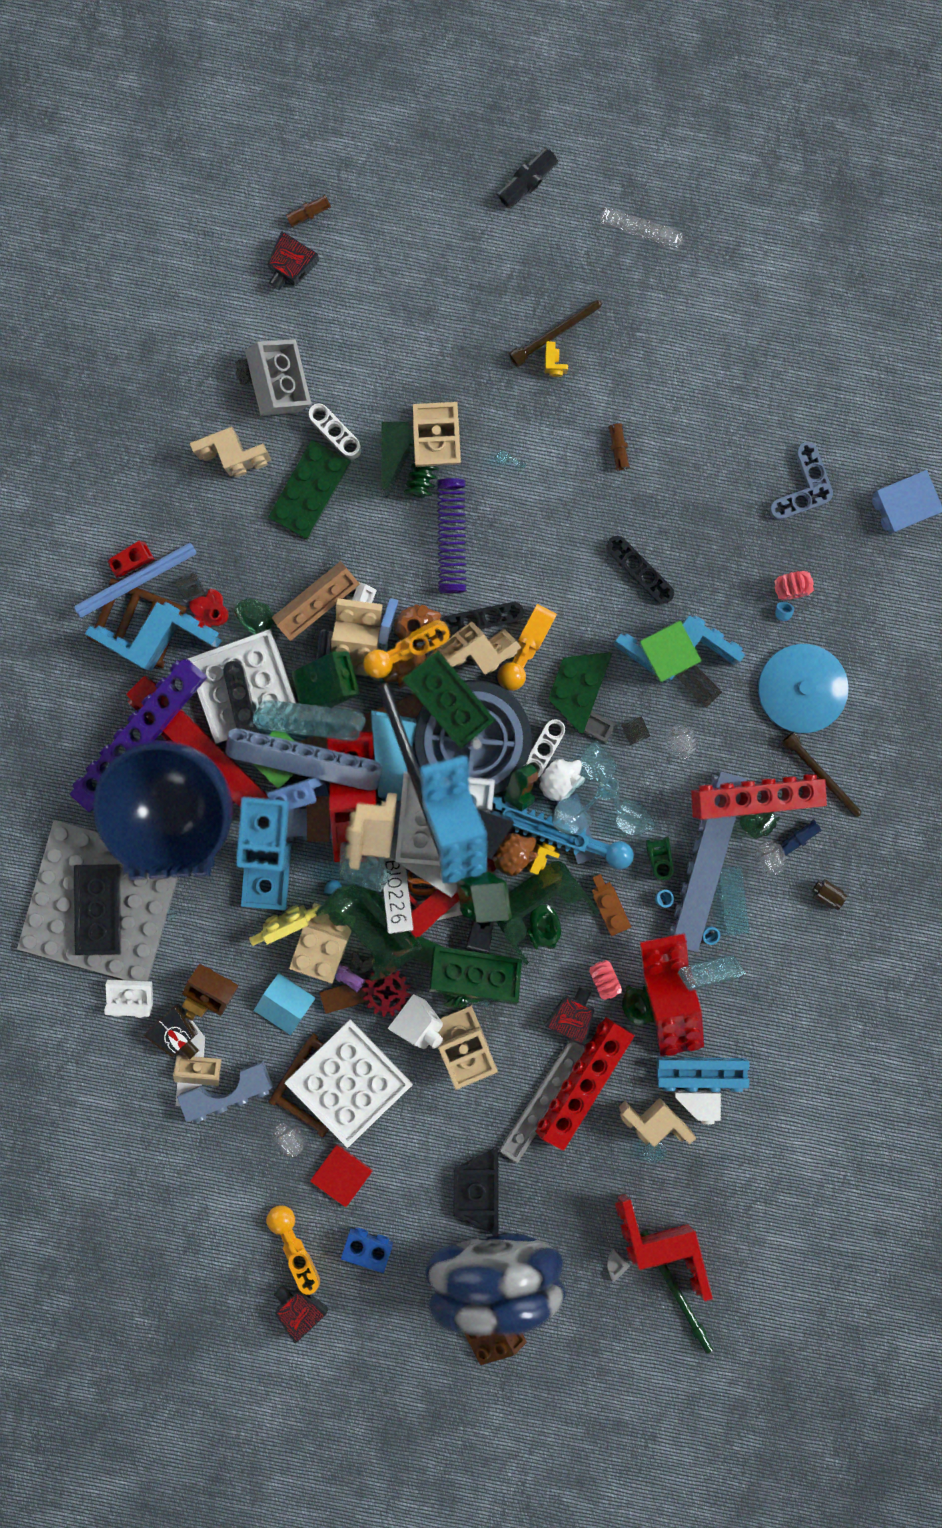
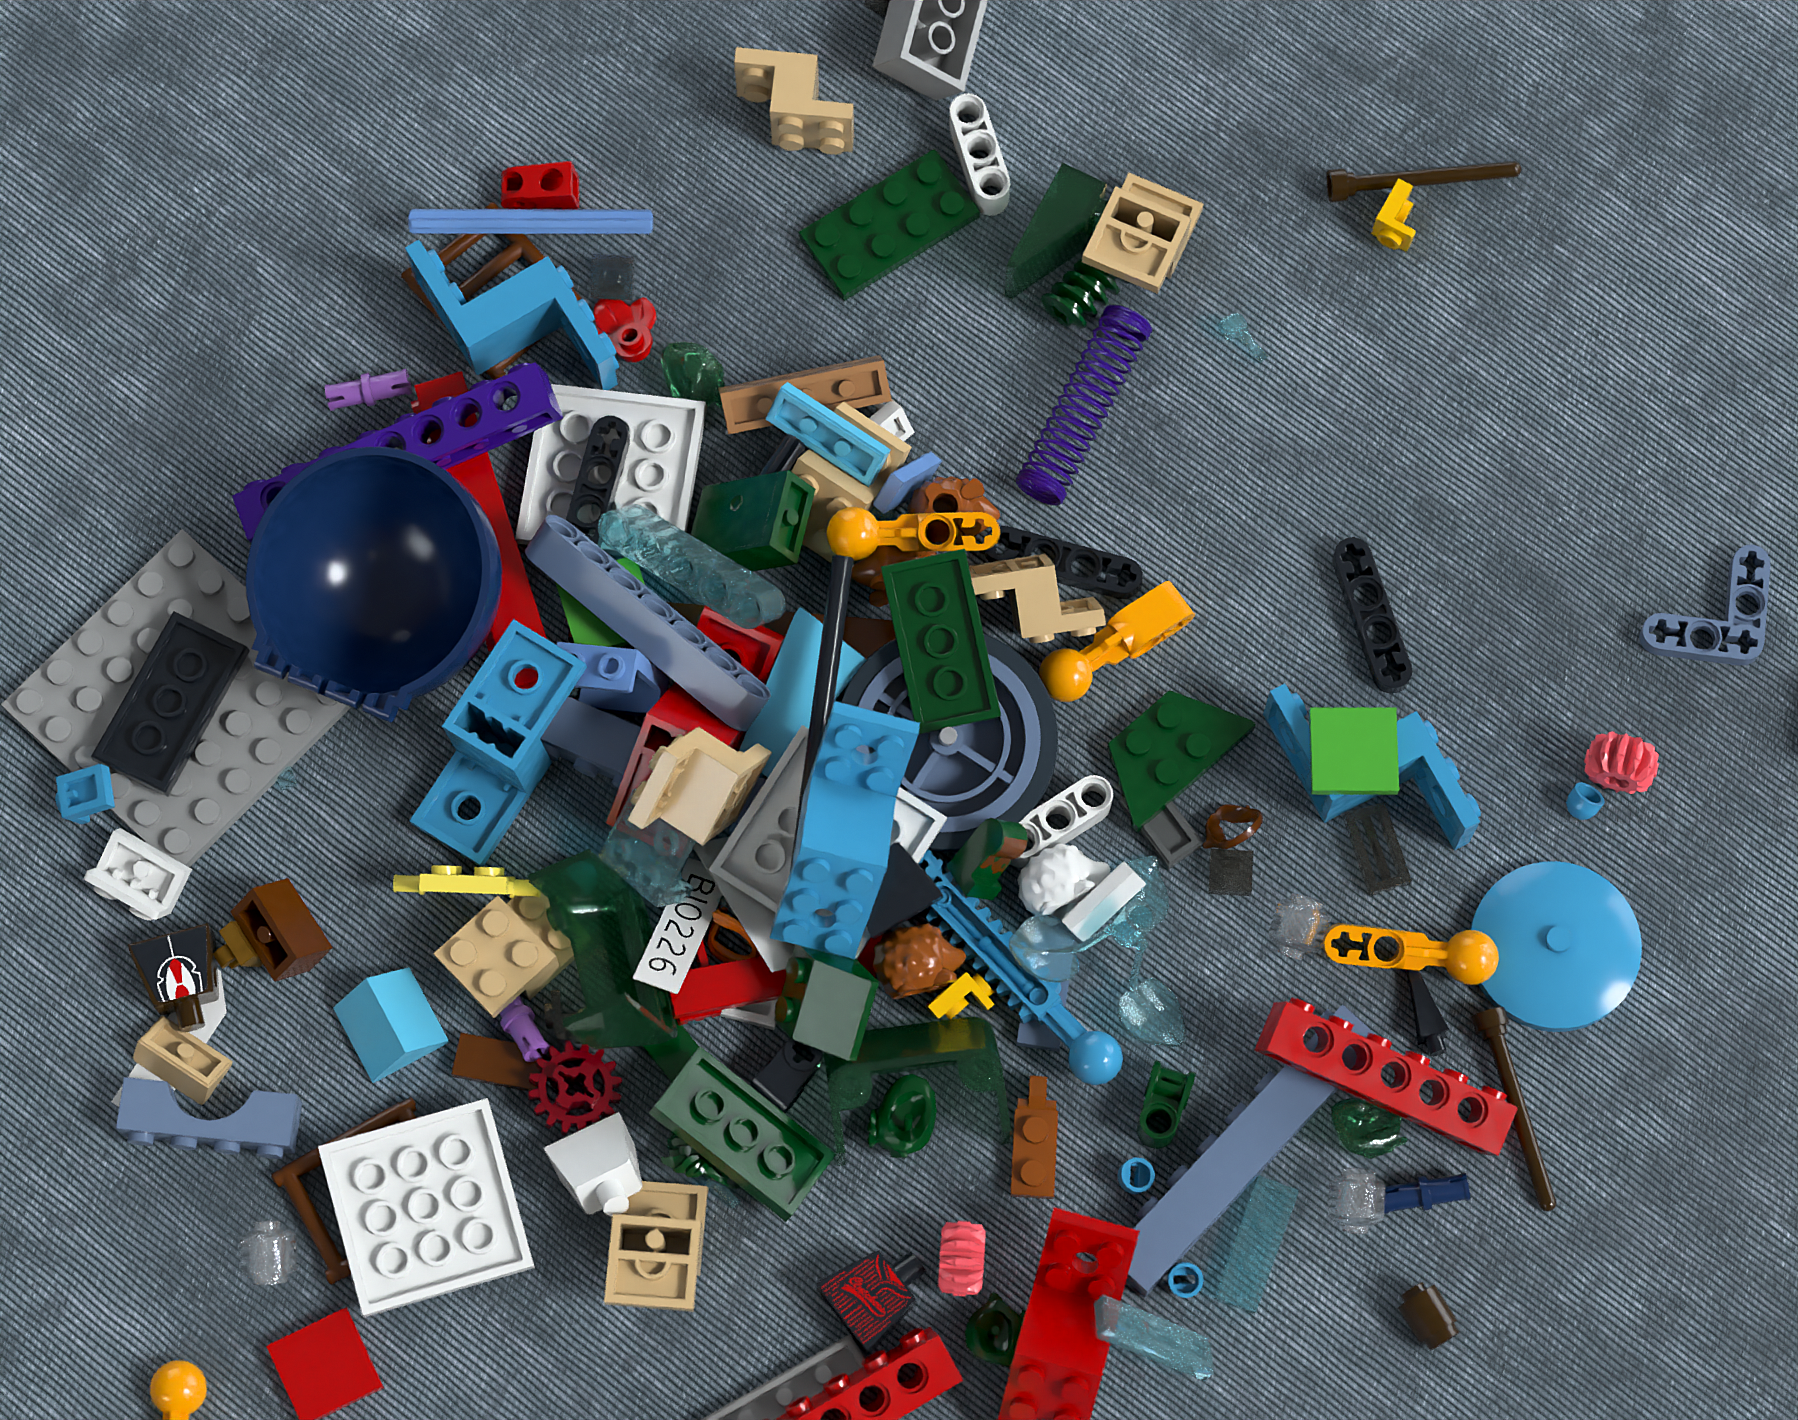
camera: 25 degrees right, 15 degrees down
reddish brown tile [307,796,330,842] -> none
clear beam [599,207,685,248] -> none
reddish brown pin [608,423,630,471] -> none
none -> dark azure bracket [55,764,115,824]
none -> medium lavender pin [325,368,412,411]
none -> medium azure tile [765,382,891,487]
none -> white tile [1062,861,1146,942]
none -> reddish brown piece [1202,804,1263,849]
none -> light orange beam [1321,923,1499,985]
none -> black piece [1406,970,1449,1056]

